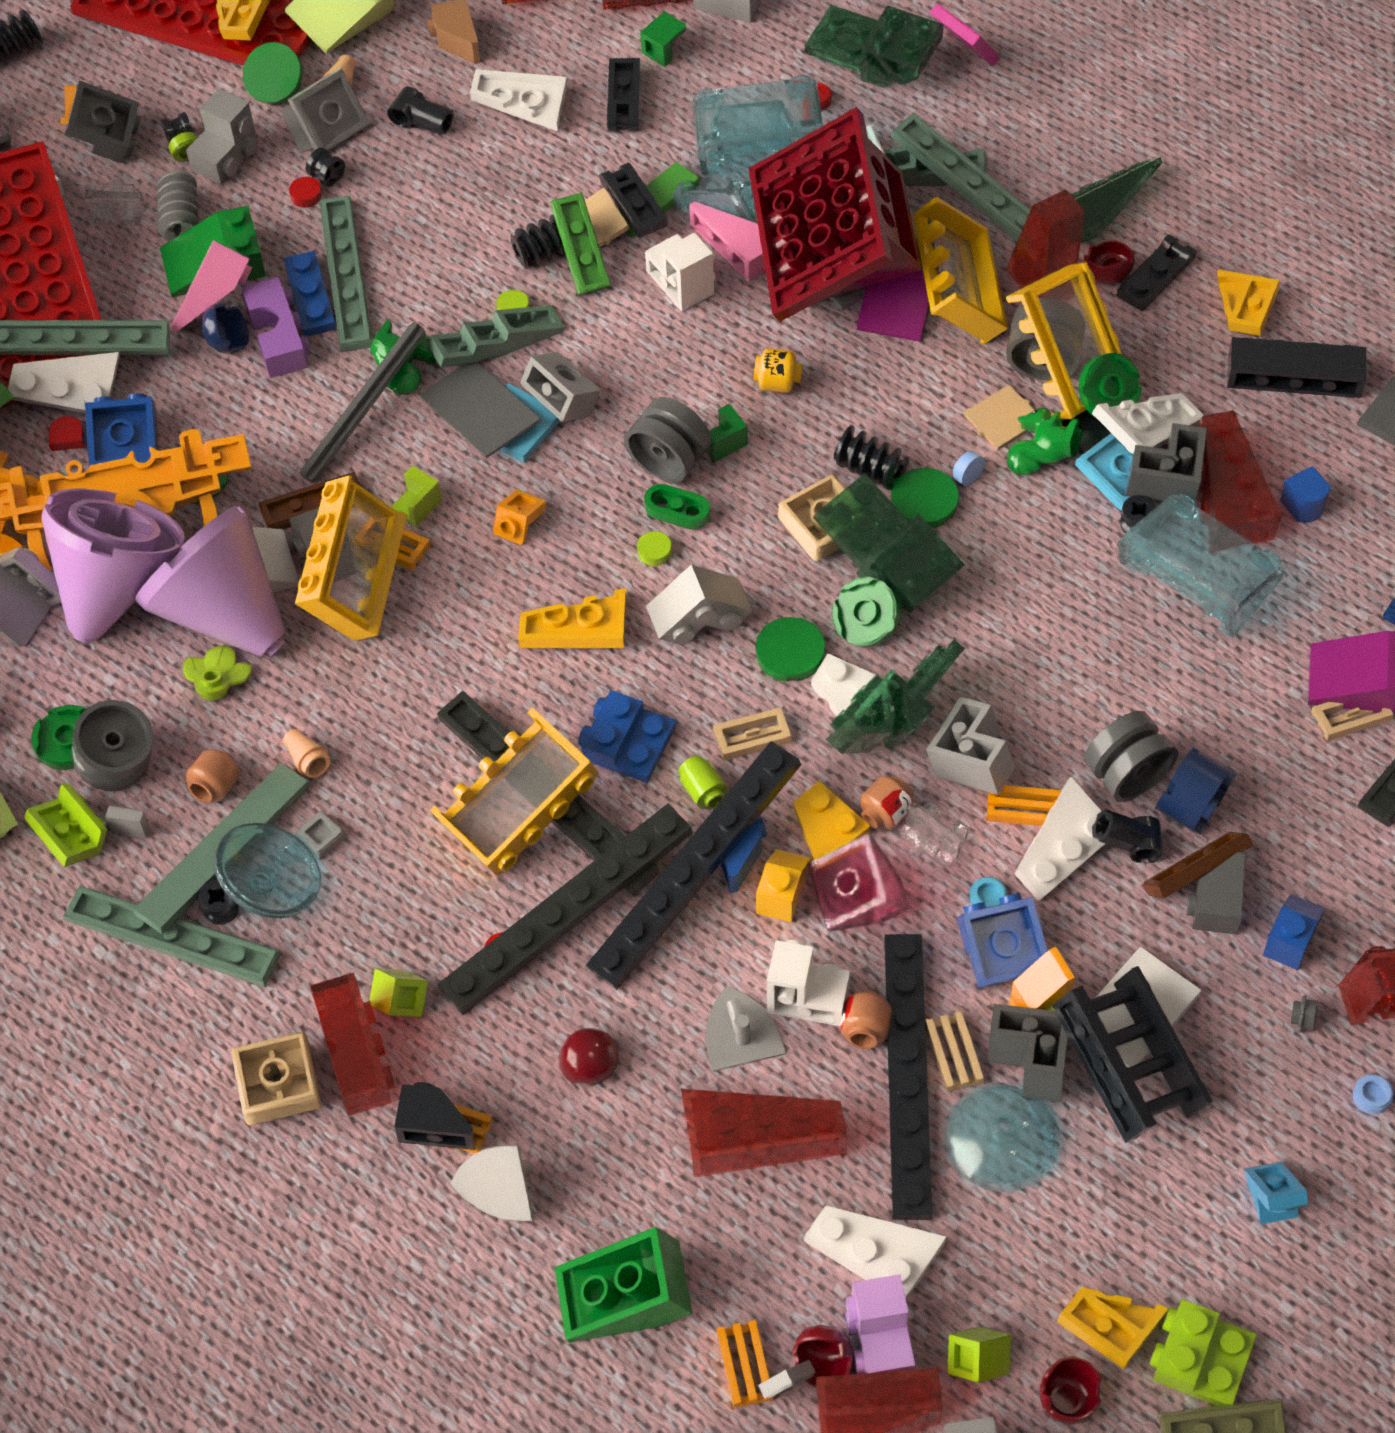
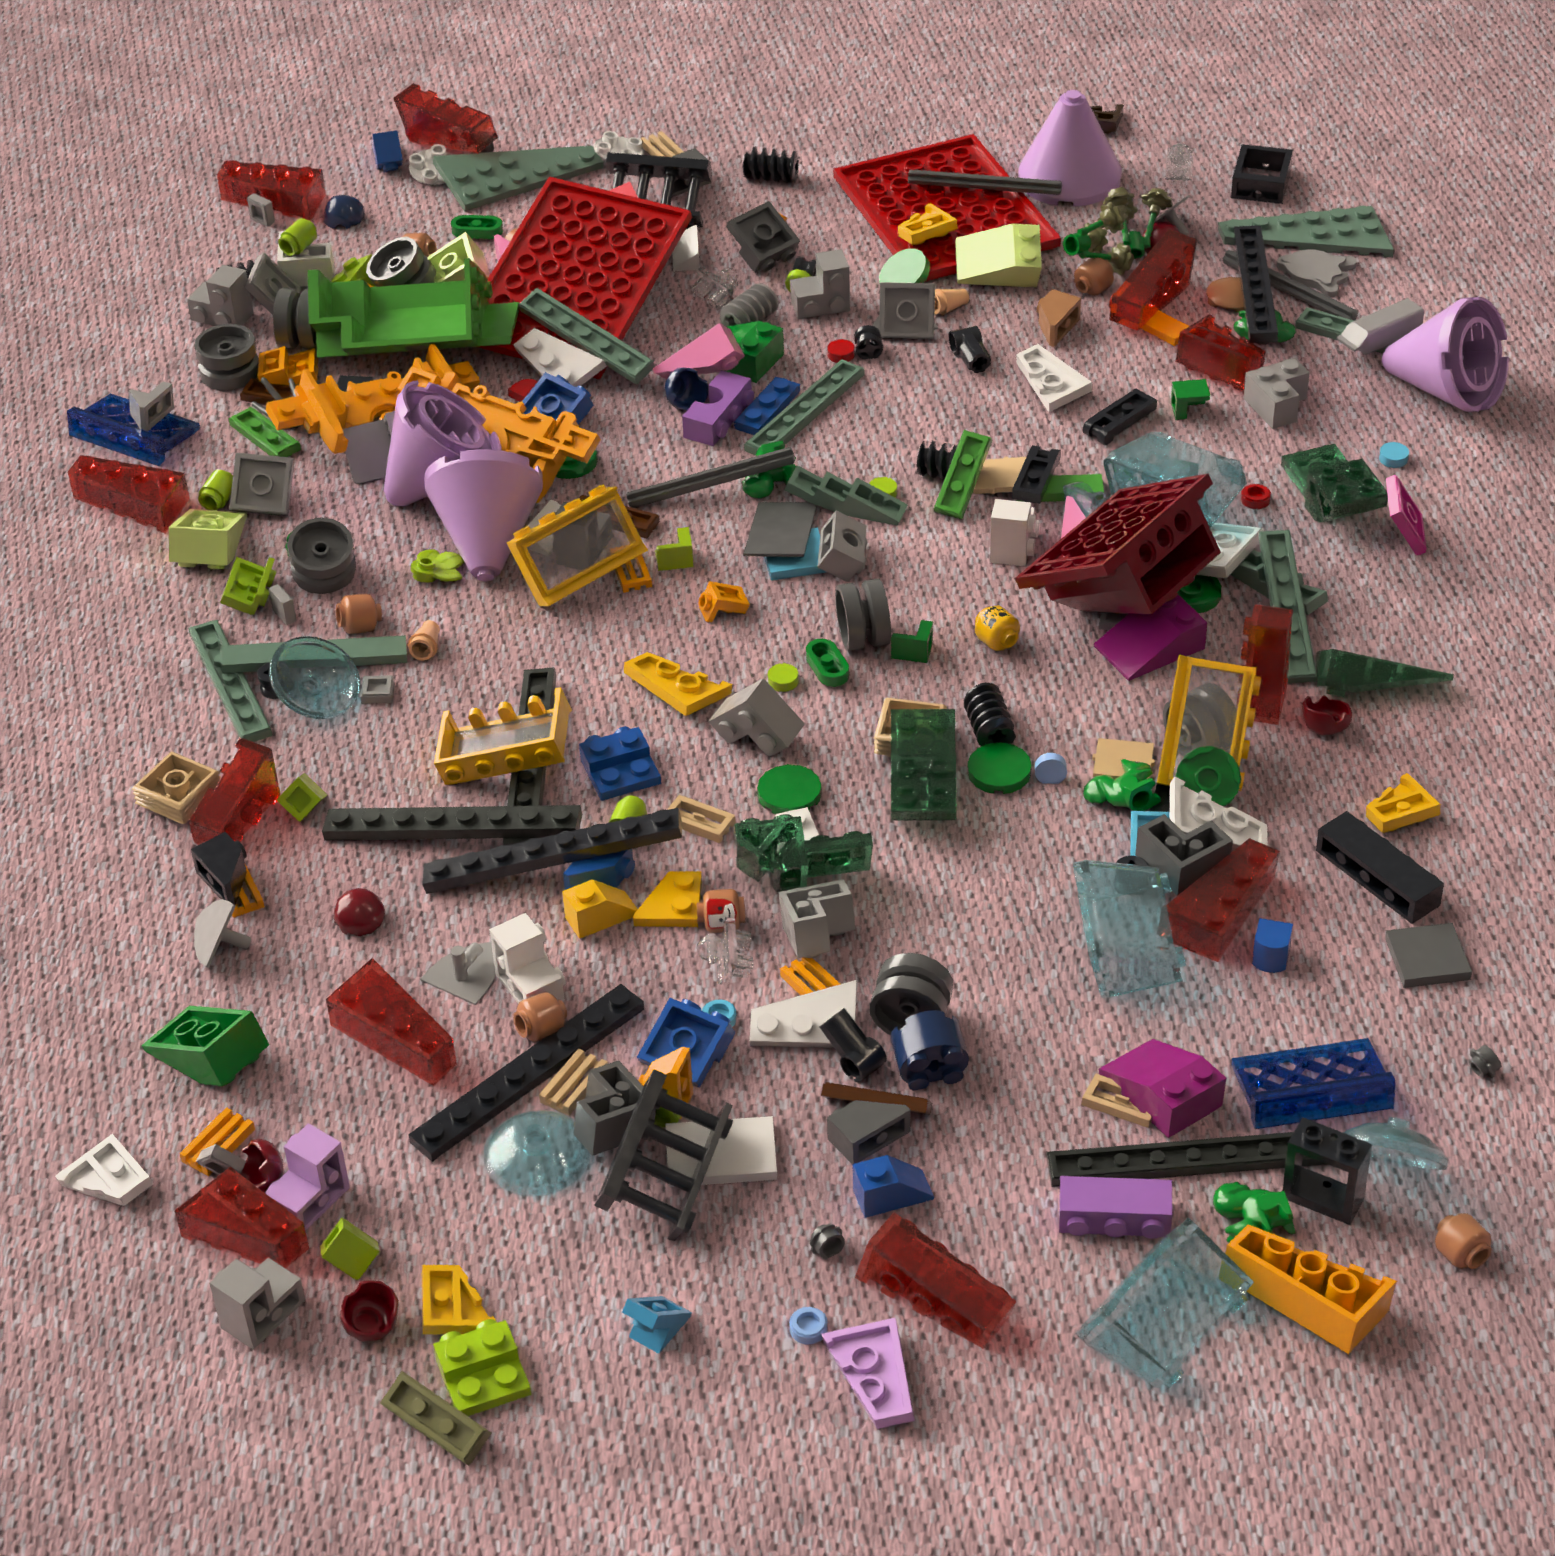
camera: 45 degrees right, 15 degrees down
white wing [804,1206,947,1300] -> none
clear pink slope [808,834,910,932] -> none
tile [832,577,901,648] -> none
yellow window [913,196,1008,344] -> none
black plate [1116,234,1197,312] -> none

